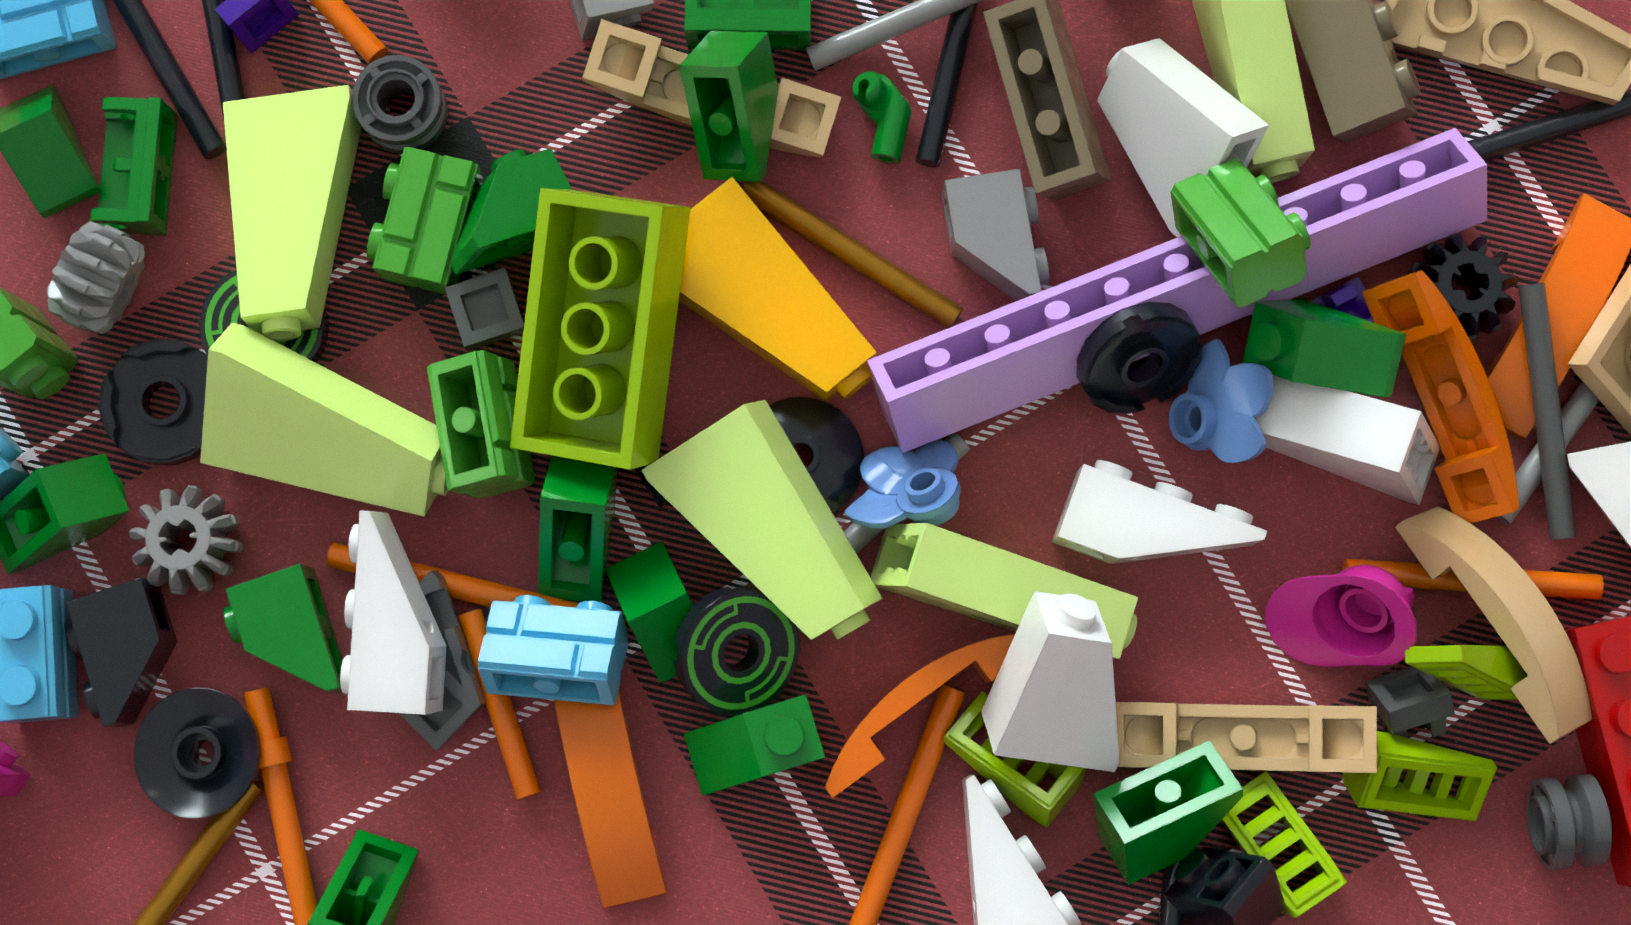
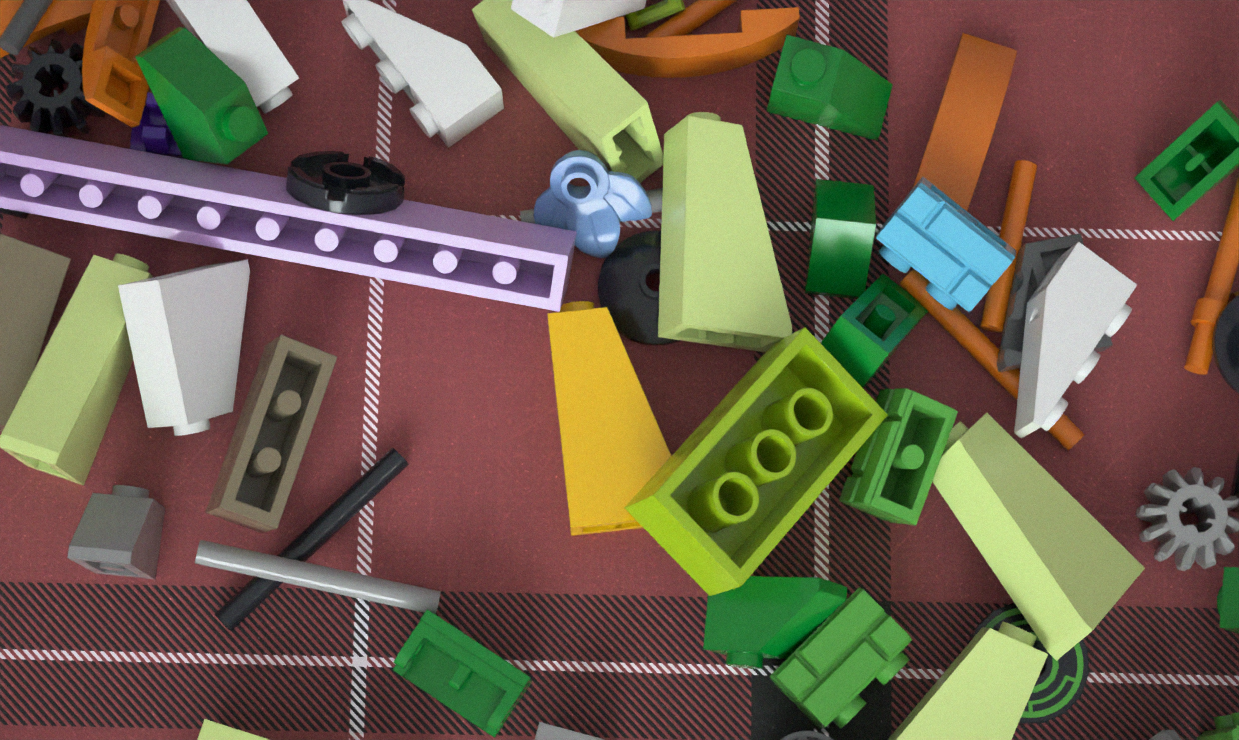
camera: 150 degrees left, 5 degrees down
black tile [99,339,208,466] -> none
green slope [223,564,343,693] -> none
dark grey tile [445,267,525,351] -> none
tan slope [582,19,841,158] -> none
black tile [674,586,800,715] -> none
green slope [679,31,779,182] -> none
pearl gold bar [743,181,963,328] -> none
green arm [852,71,911,164] -> none
light grey slope [941,169,1049,301] -> none
medium blue plate [1169,339,1273,463] -> none
bright green brick [1170,158,1311,308] -> none

